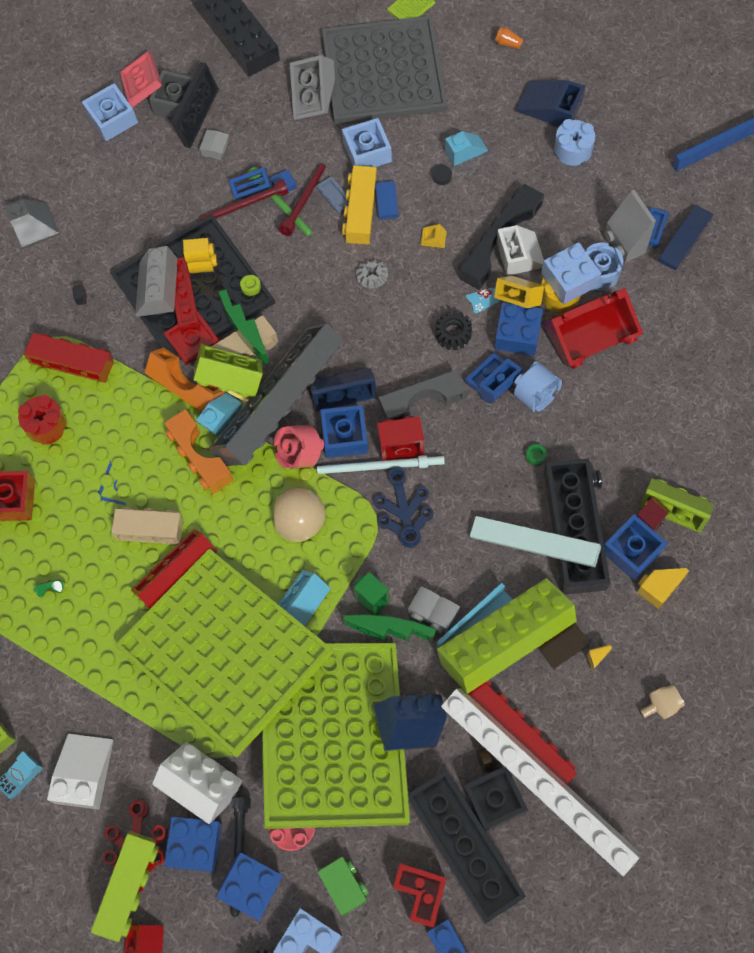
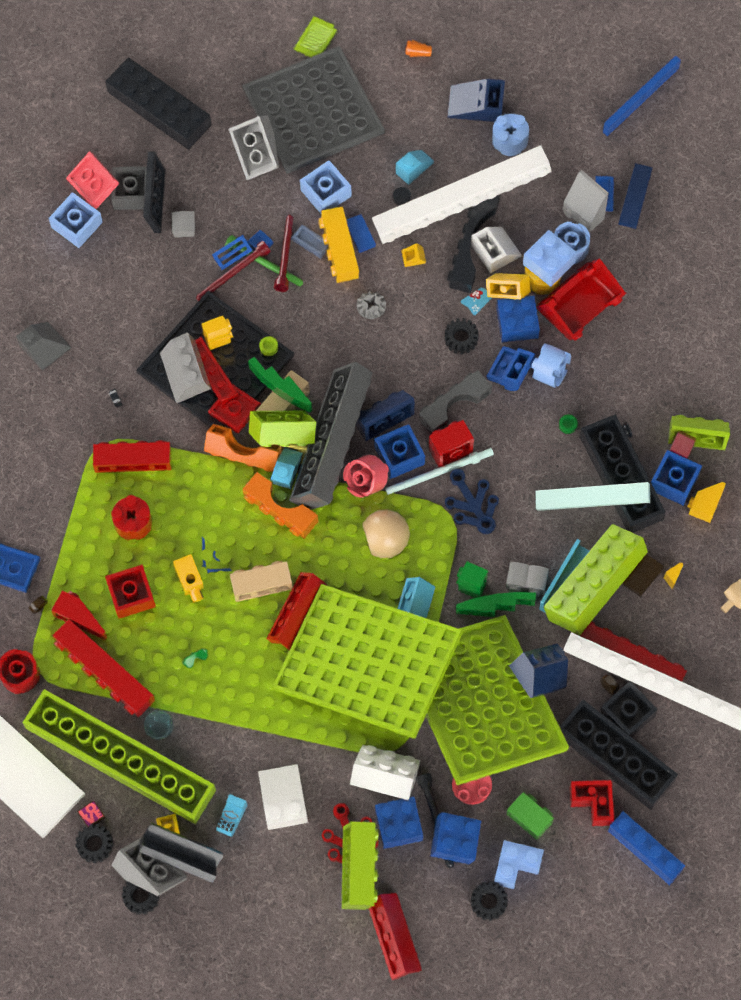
camera: 20 degrees left, 0 degrees up
none -> yellow torso [173,554,204,603]
none -> white brick [372,145,551,244]

